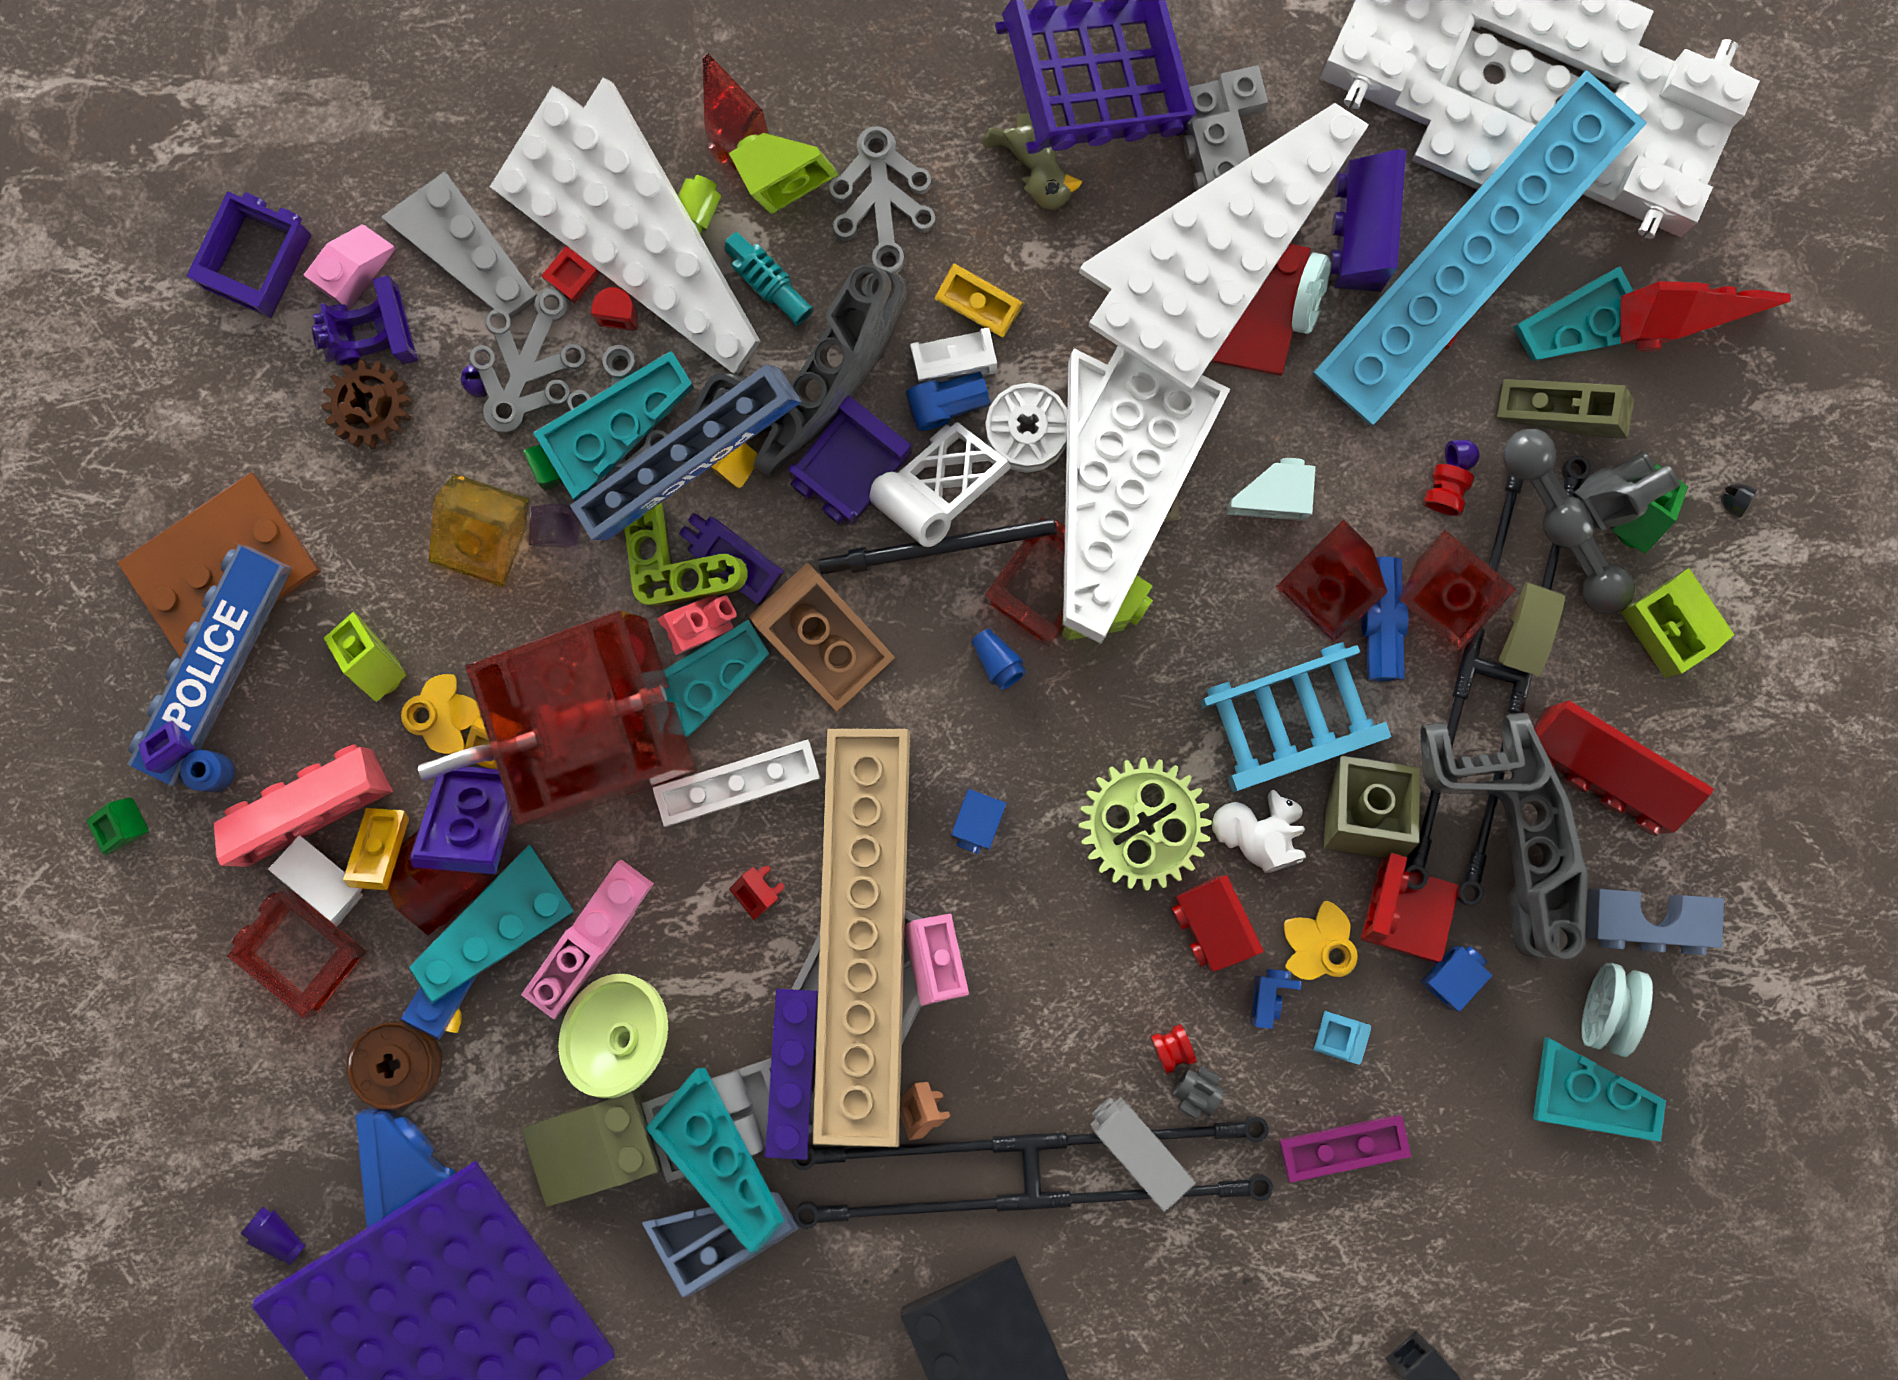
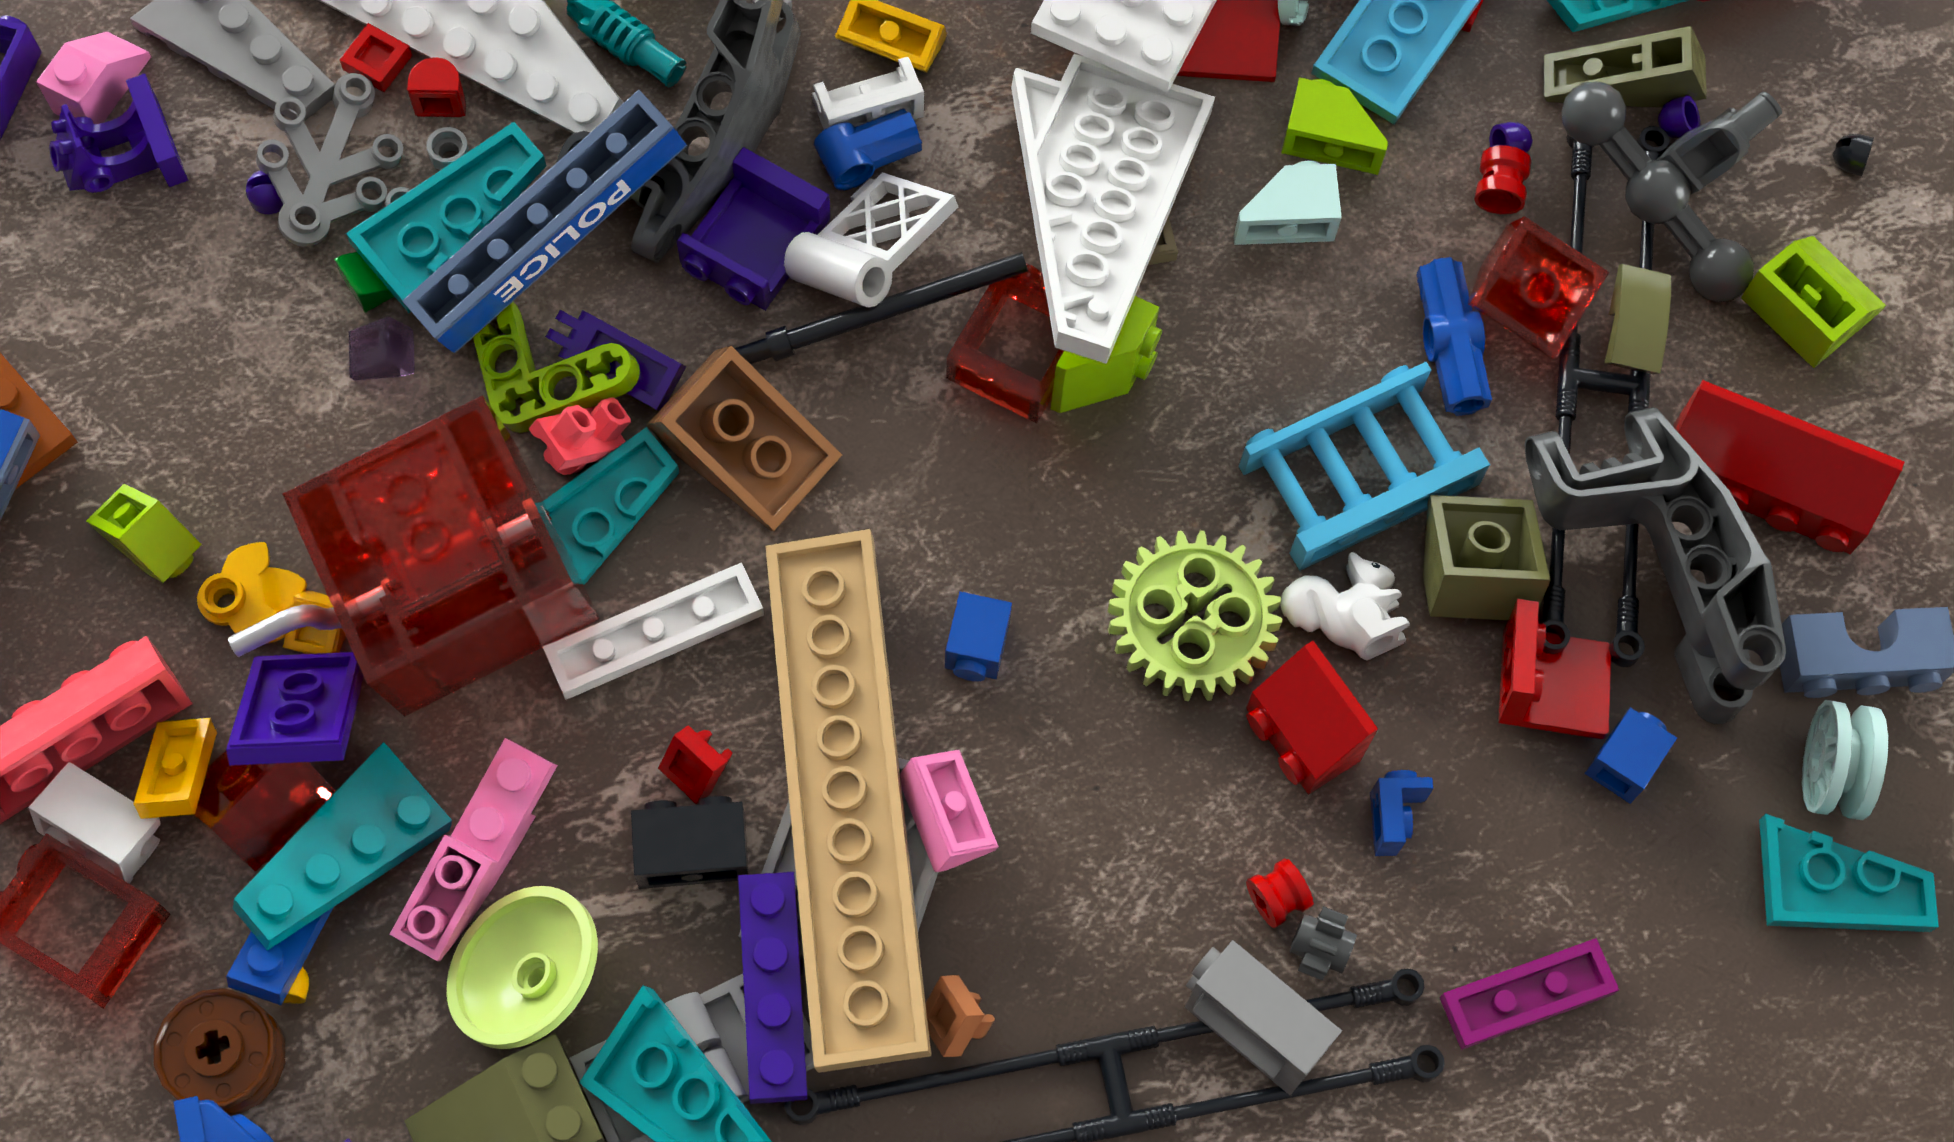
camera: 15 degrees left, 15 degrees down
reddish brown gear [321,360,413,449] -> none
clear yellow slope [428,473,529,587] -> none
yellow slope [712,443,758,489] -> none
blue cone [971,628,1026,690] -> none
white wheel [986,383,1067,473] -> none
clear red slope [1277,519,1387,643] -> none
yellow plate [1284,901,1358,980] -> none
medium azure slope [1314,1011,1371,1065] -> none
green slope [1612,463,1689,554] -> none
none -> black brick [631,796,749,889]
none -> lime slope [1281,77,1388,175]
none -> dark purple hinge [1658,95,1700,138]

